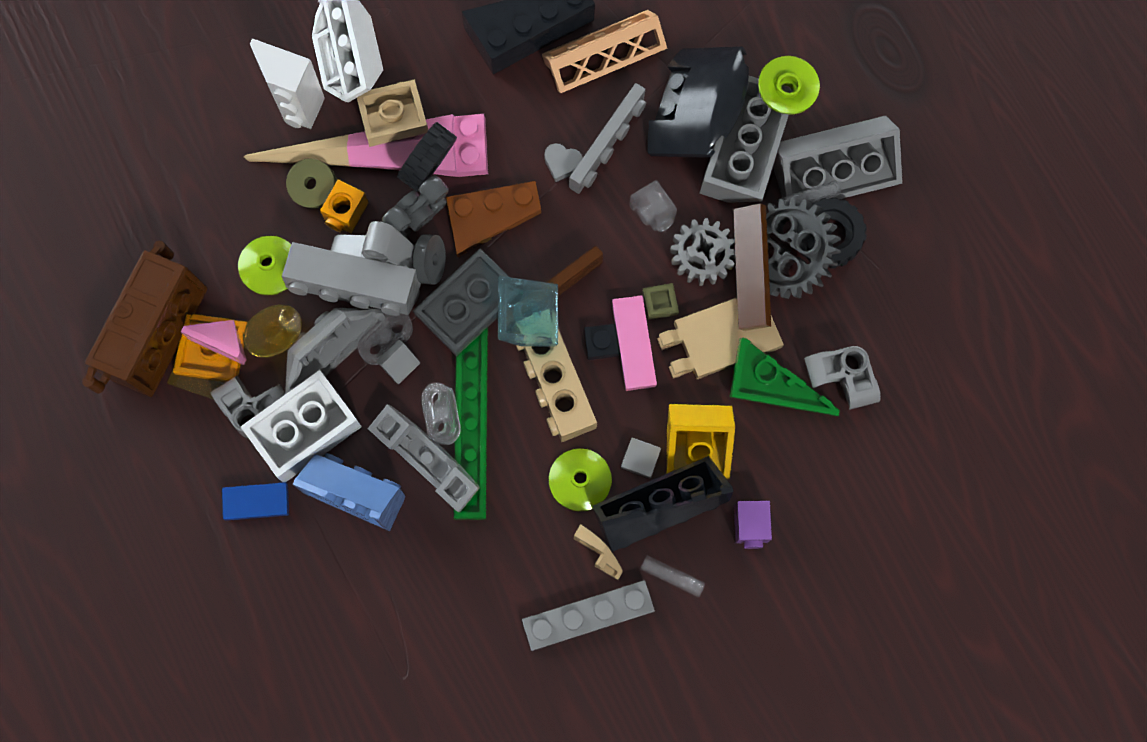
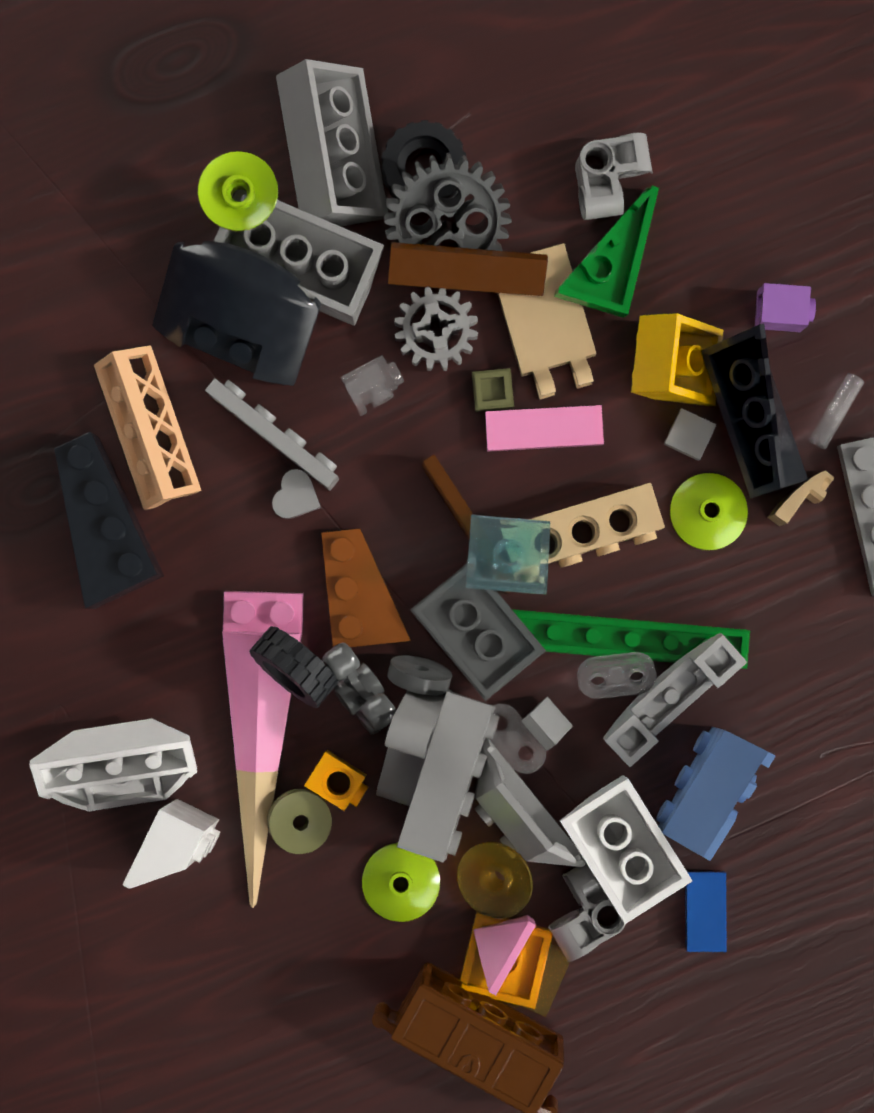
camera: 85 degrees left, 10 degrees up
tan plate [357,79,428,147] -> none
black plate [584,324,619,360] -> none
clear piece [777,181,840,206] -> none

